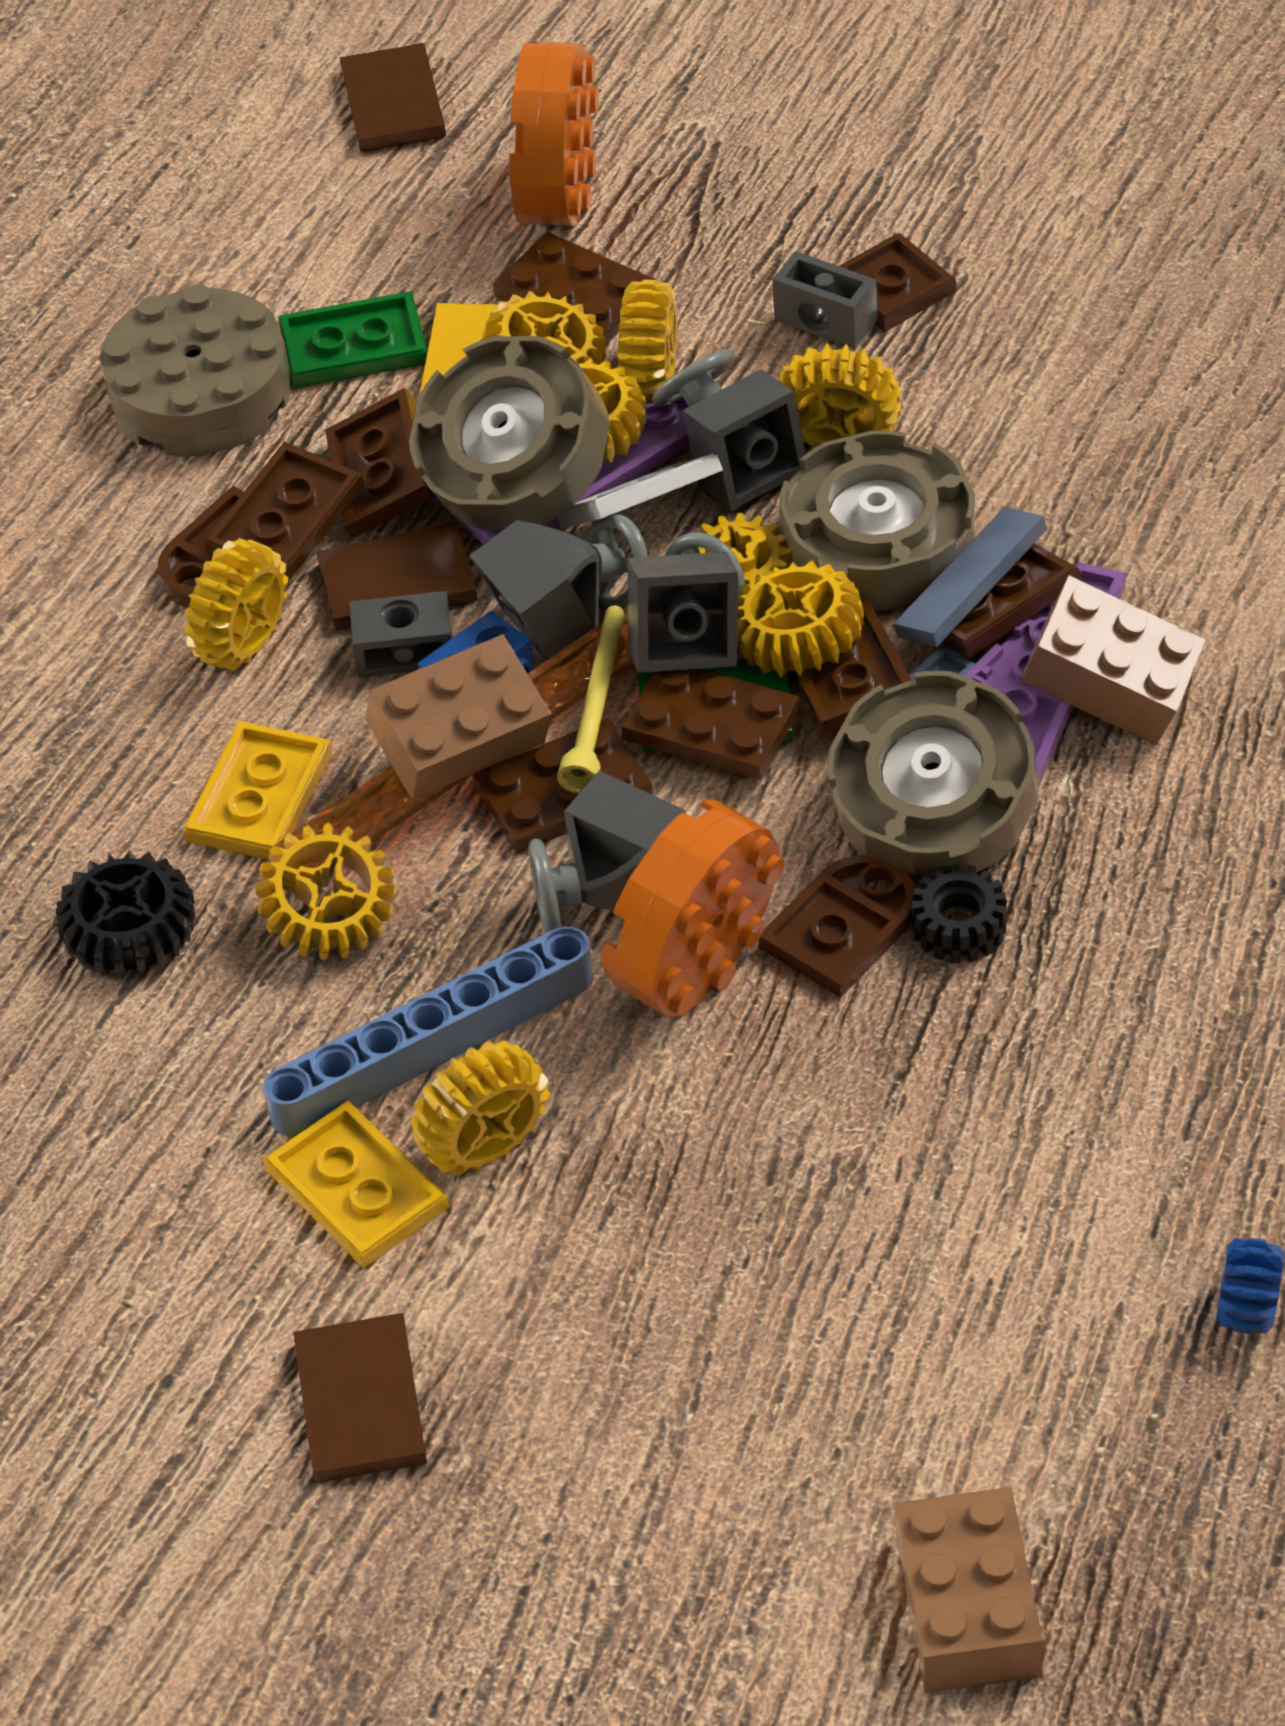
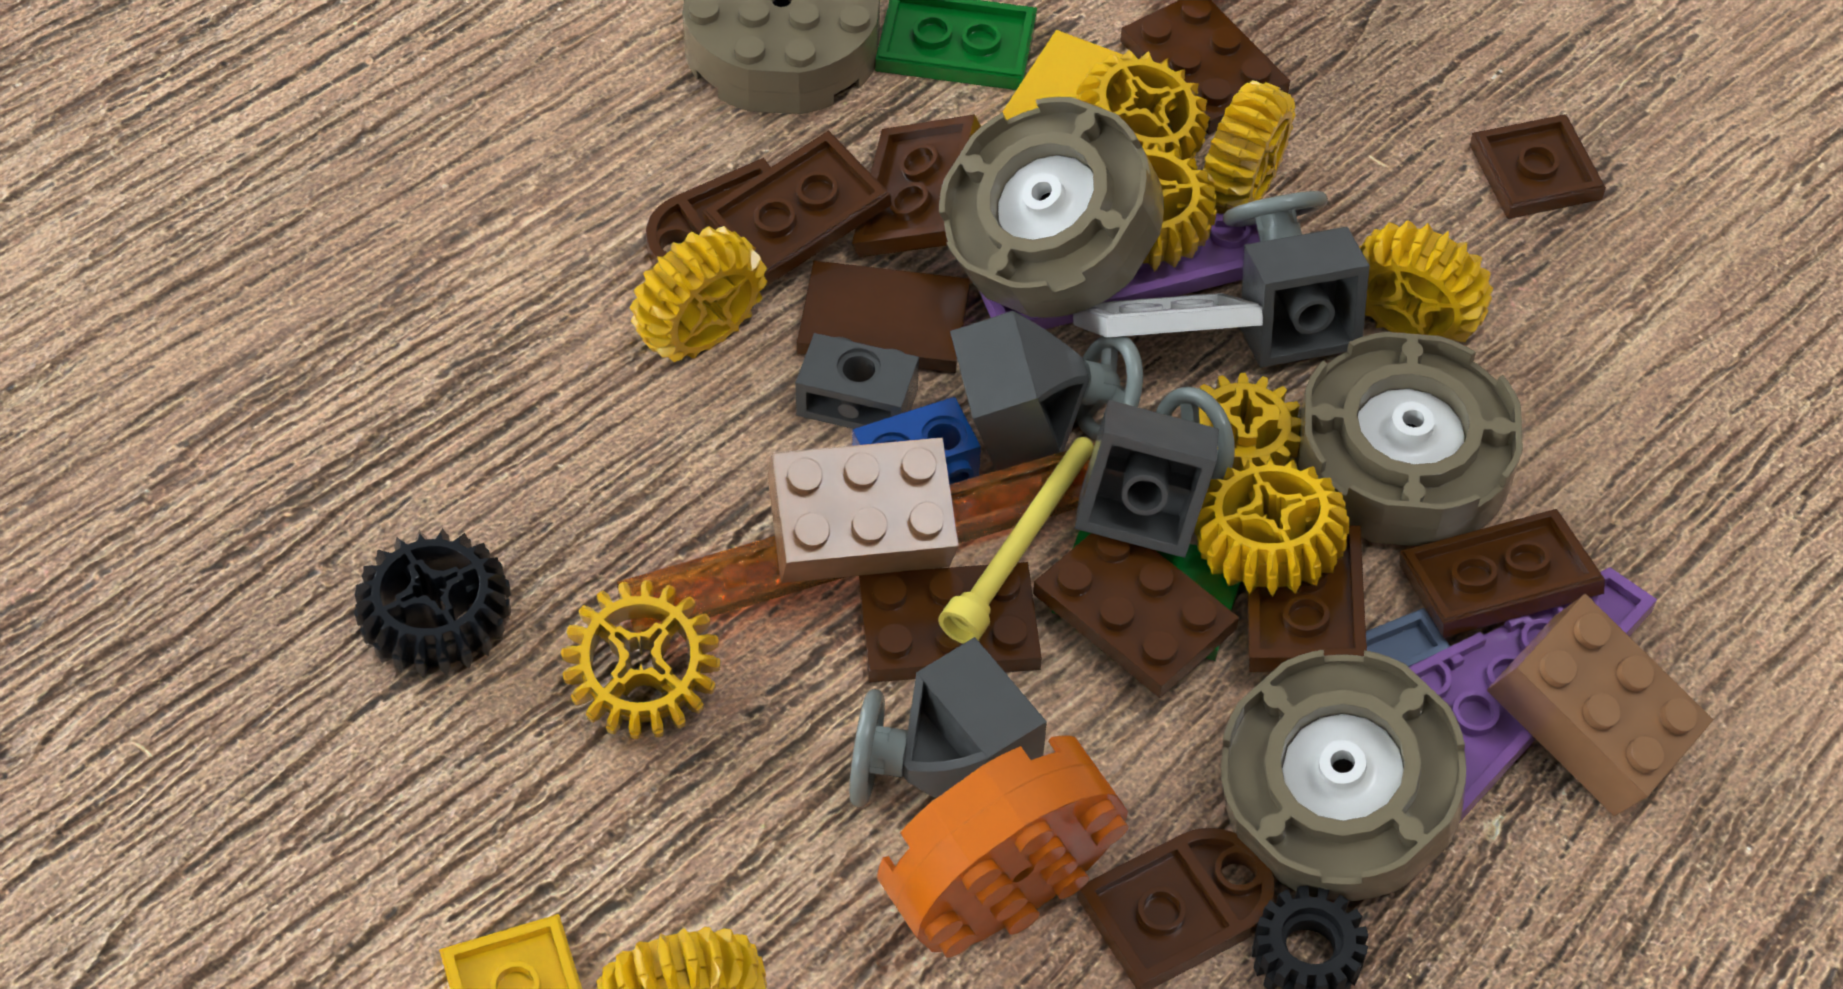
camera: 15 degrees right, 5 degrees up
yellow tile [183,721,333,860] -> none
medium blue beam [263,927,593,1136] -> none
dark grey brick [772,251,877,349] -> none
sand blue tile [893,507,1047,647] -> none

